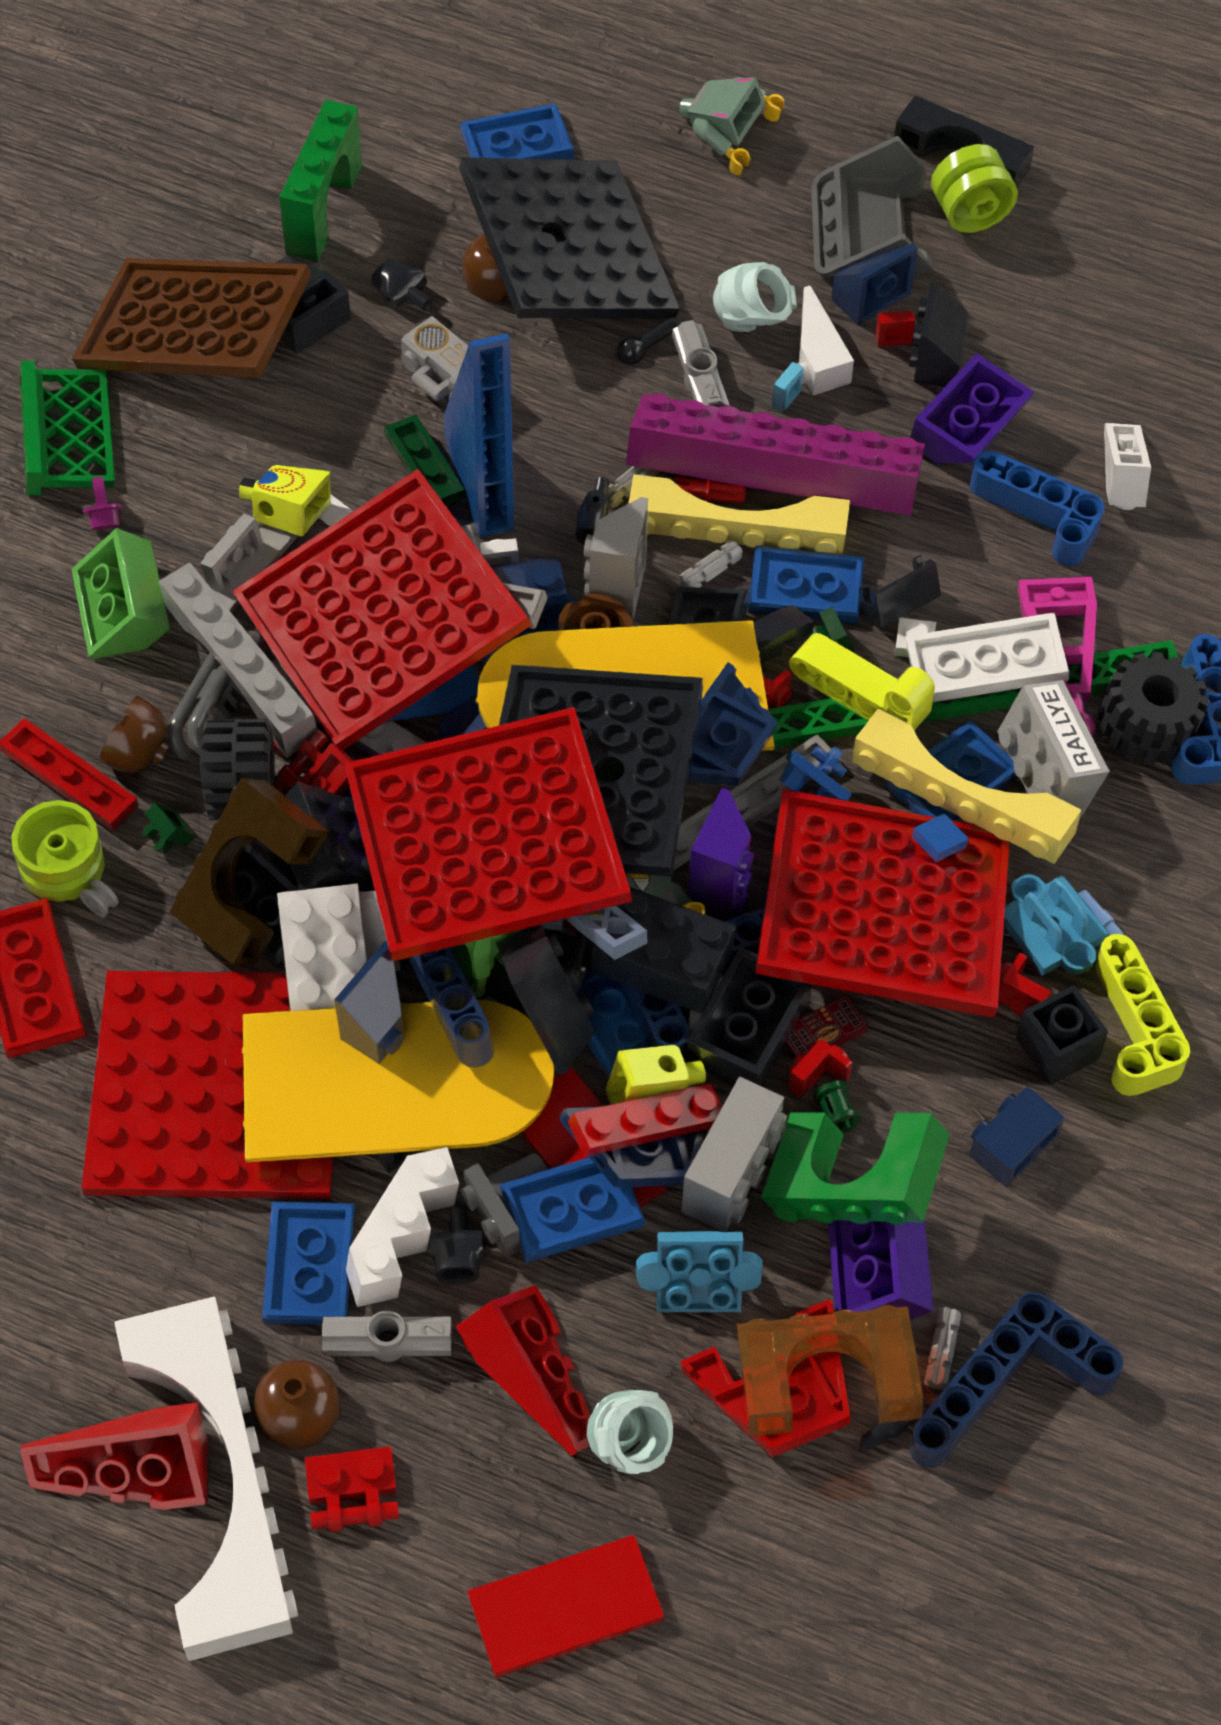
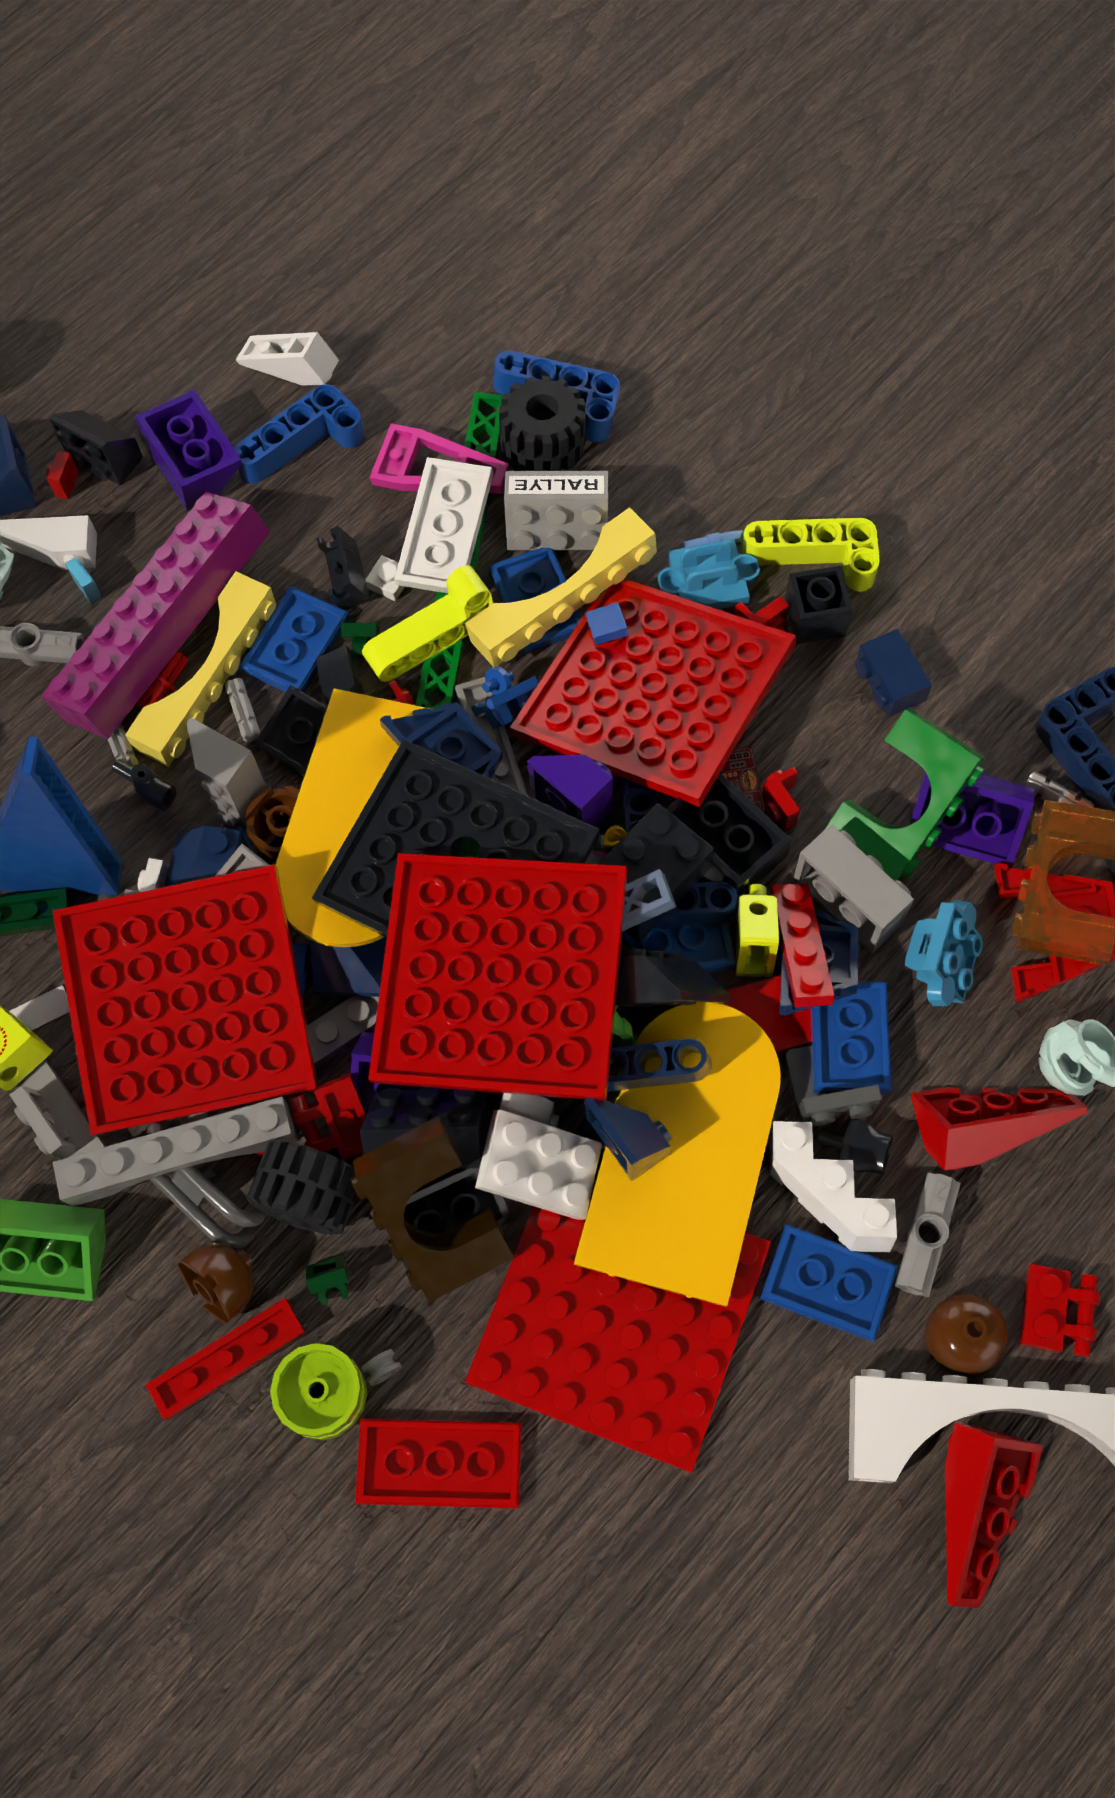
camera: 65 degrees left, 10 degrees up
dark green bush [813,1080,862,1133] -> none

